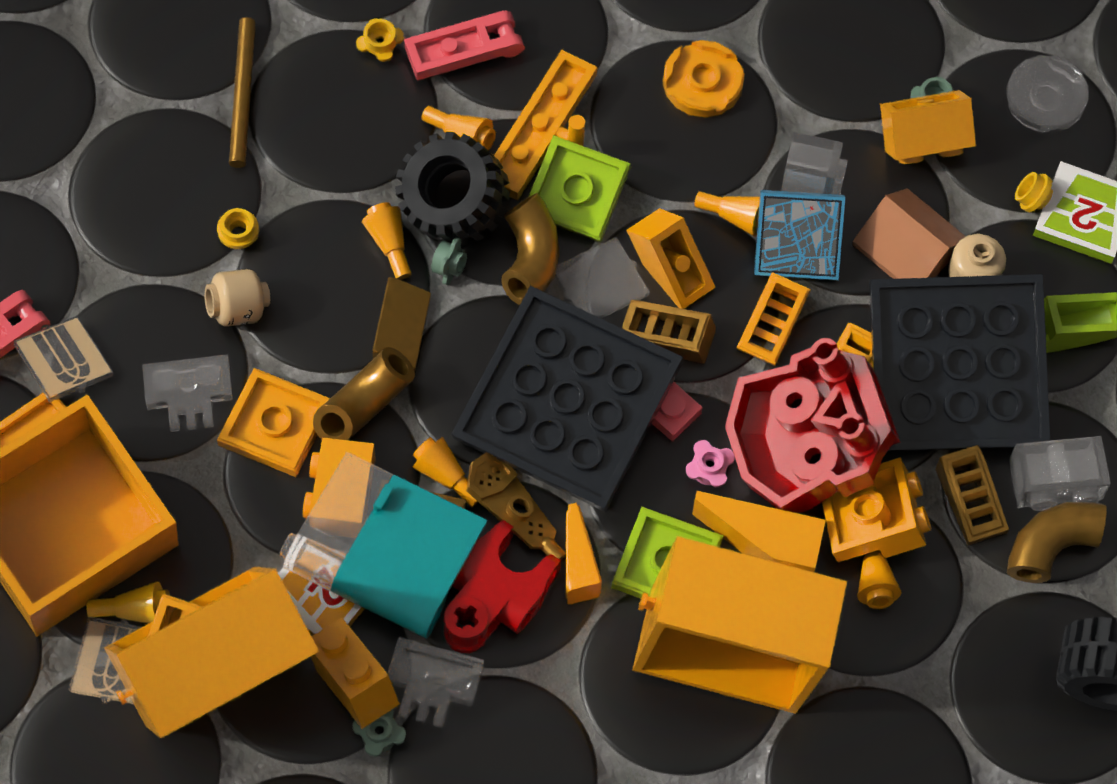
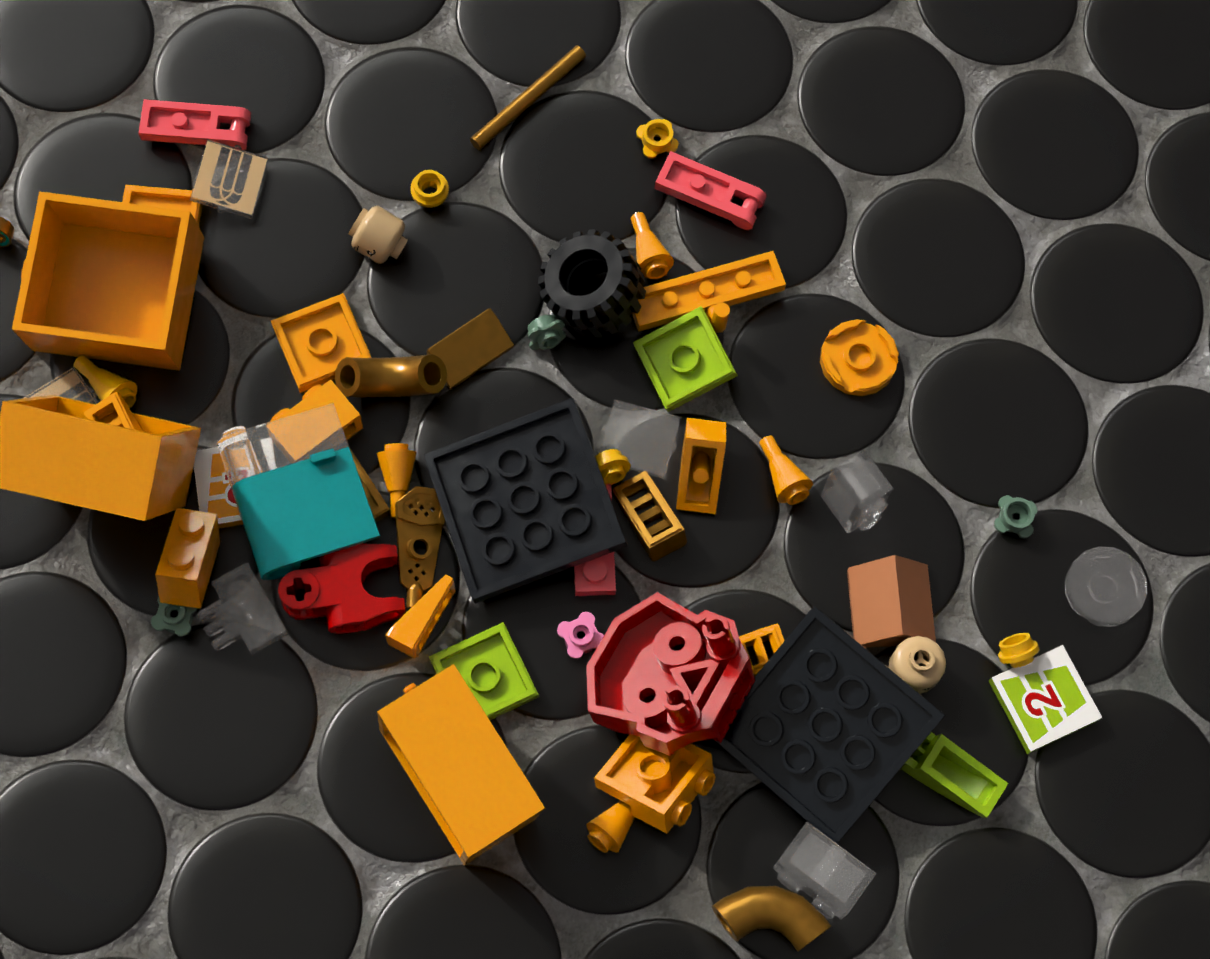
camera: 40 degrees right, 5 degrees up
clear hinge [142,354,233,432] -> none
light orange cone [362,202,412,280] -> none
pearl gold cylinder [501,193,560,305] -> none
light orange slope [692,491,826,572] -> none
light orange slope [737,272,811,366] -> none
tile [754,190,845,280] -> none
light orange brick [880,90,976,164] -> none
pearl gold slope [935,445,1009,545] -> none
none -> yellow plate [595,449,631,485]

